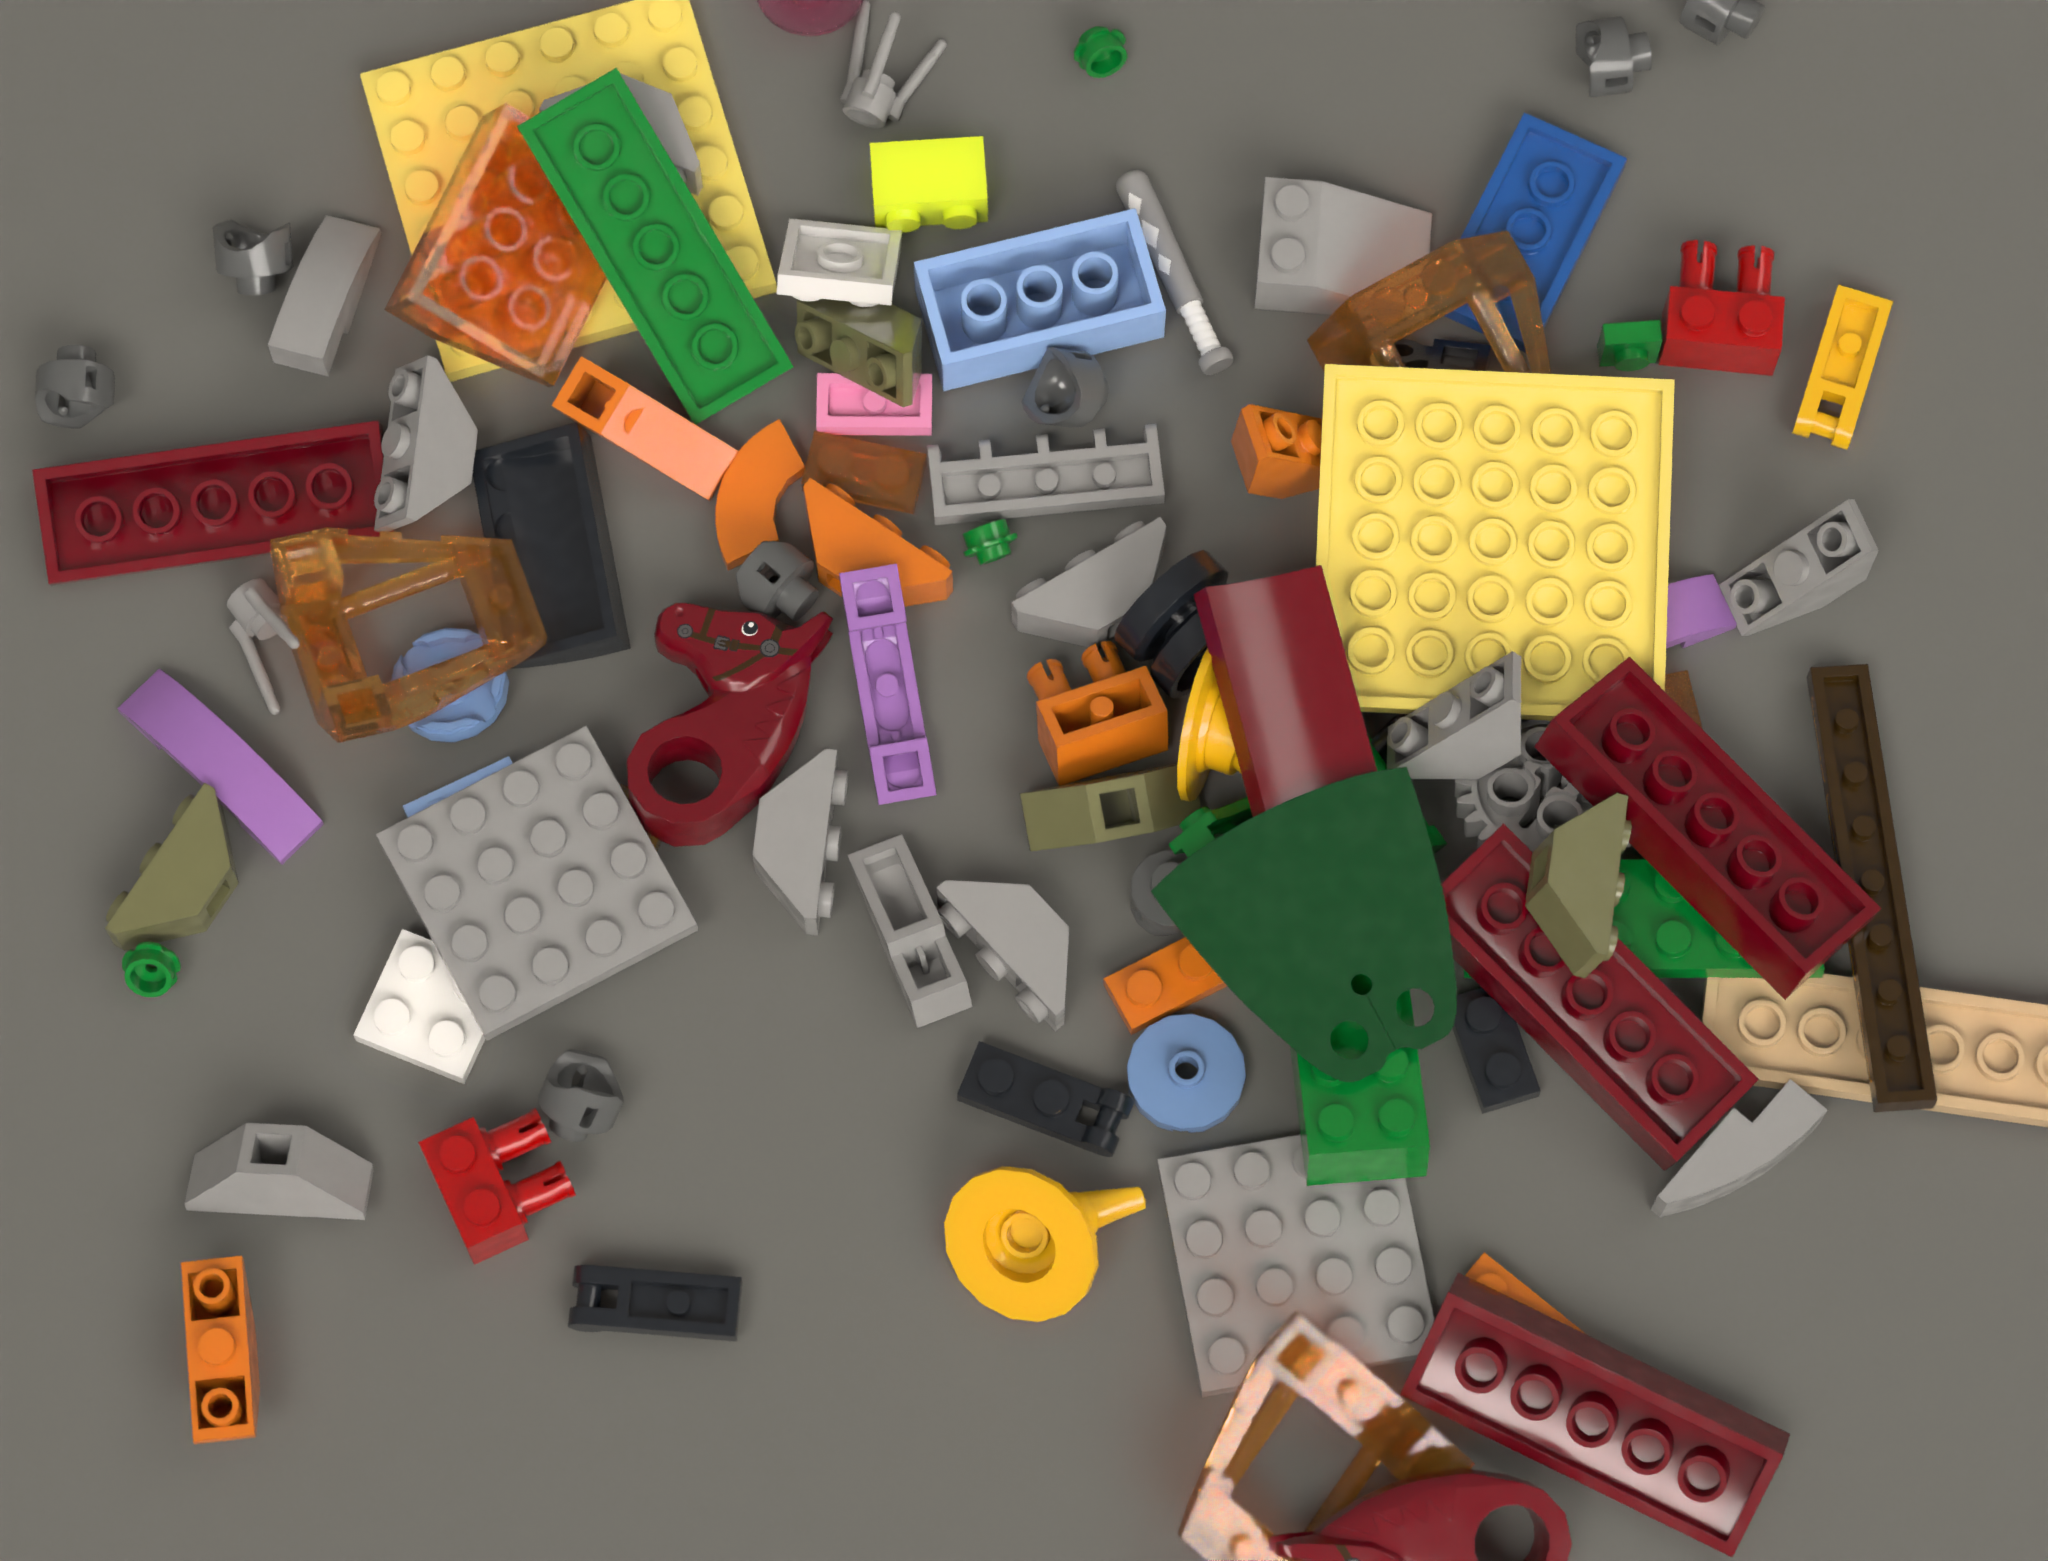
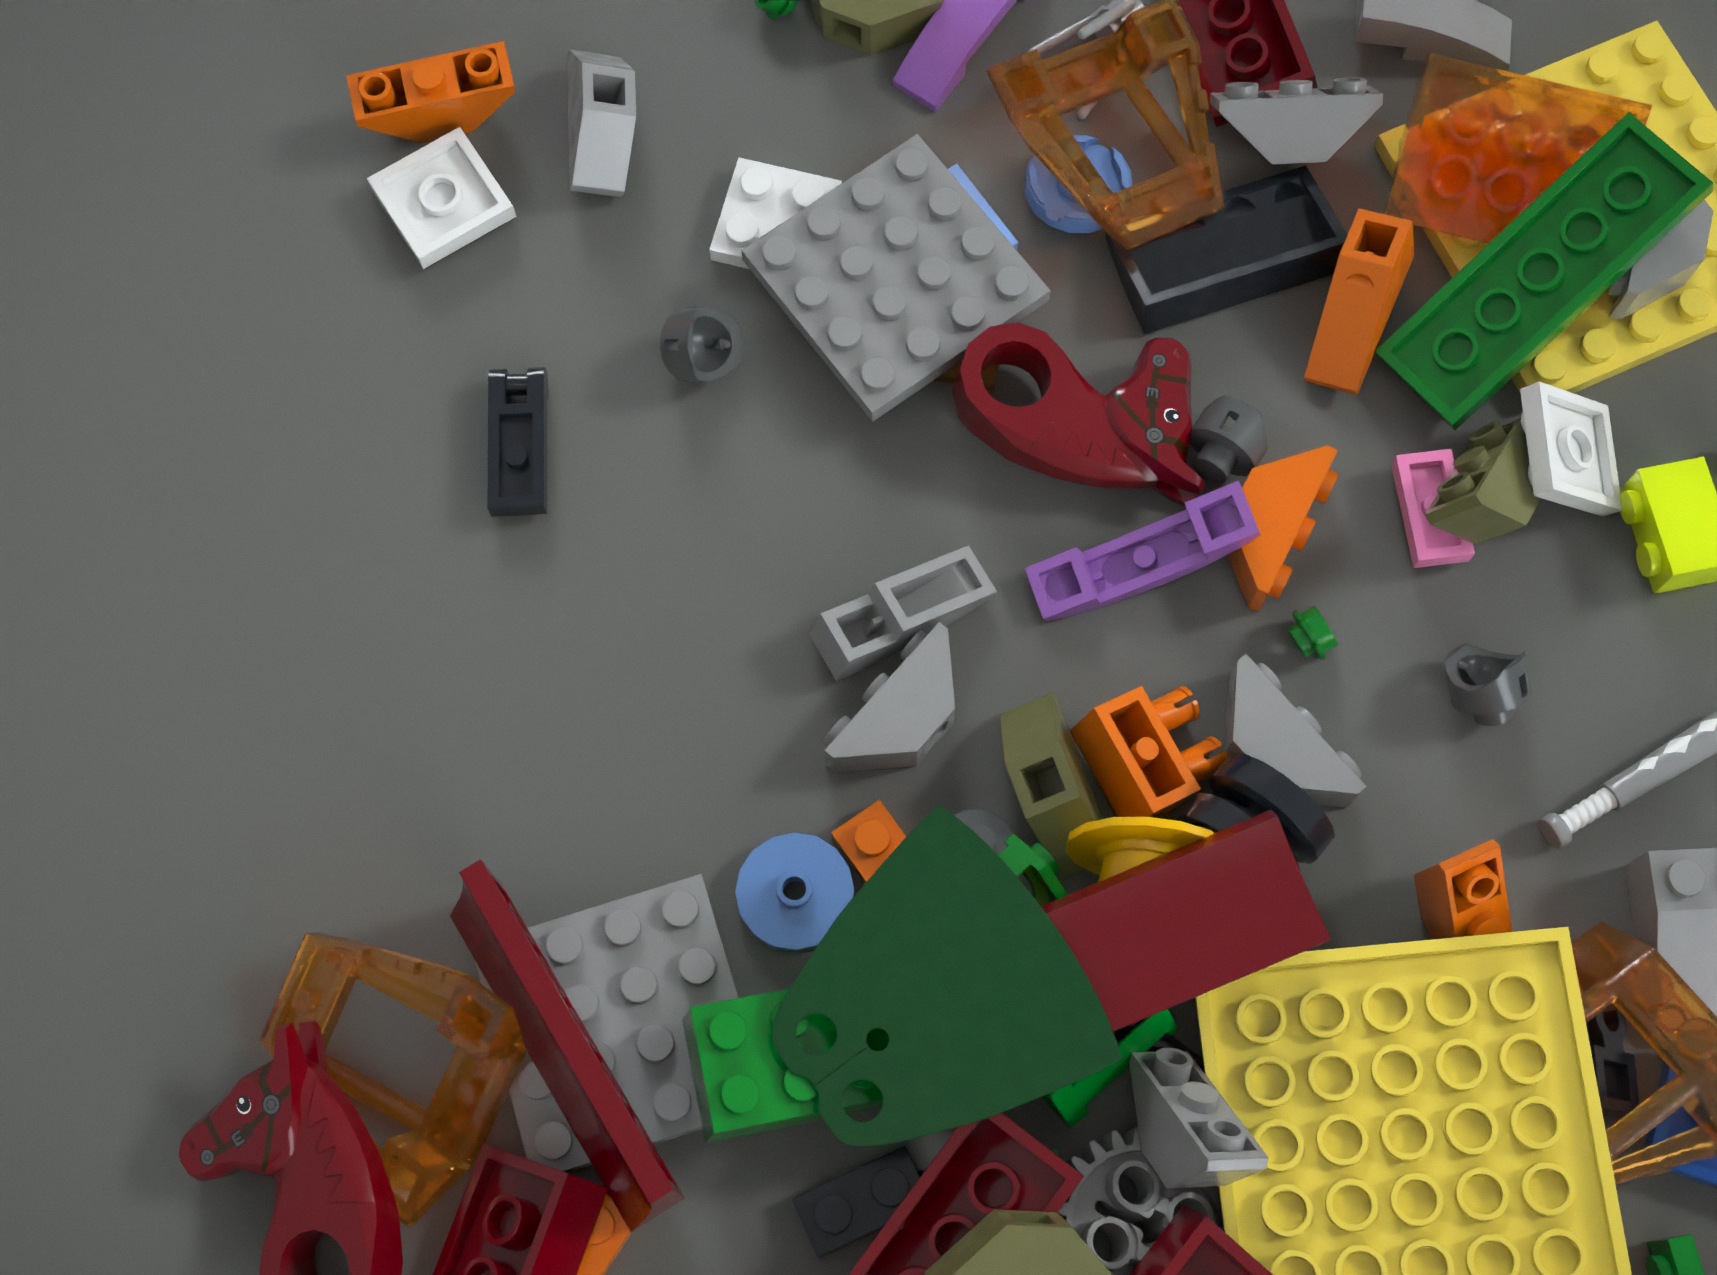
camera: 85 degrees right, 0 degrees up
red brick [418,1107,576,1265] -> none
orange tile [715,419,806,571] -> none
light grey slope [752,749,848,936] -> none
clear orange plate [801,431,927,514] -> none
light blue brick [914,208,1166,391] -> none
light grey hinge [927,423,1165,525] -> none
yellow piece [944,1166,1146,1322] -> none
black plate [957,1041,1134,1157] -> none
none -> white plate [367,127,517,269]
none -> dark red arch [450,859,685,1232]

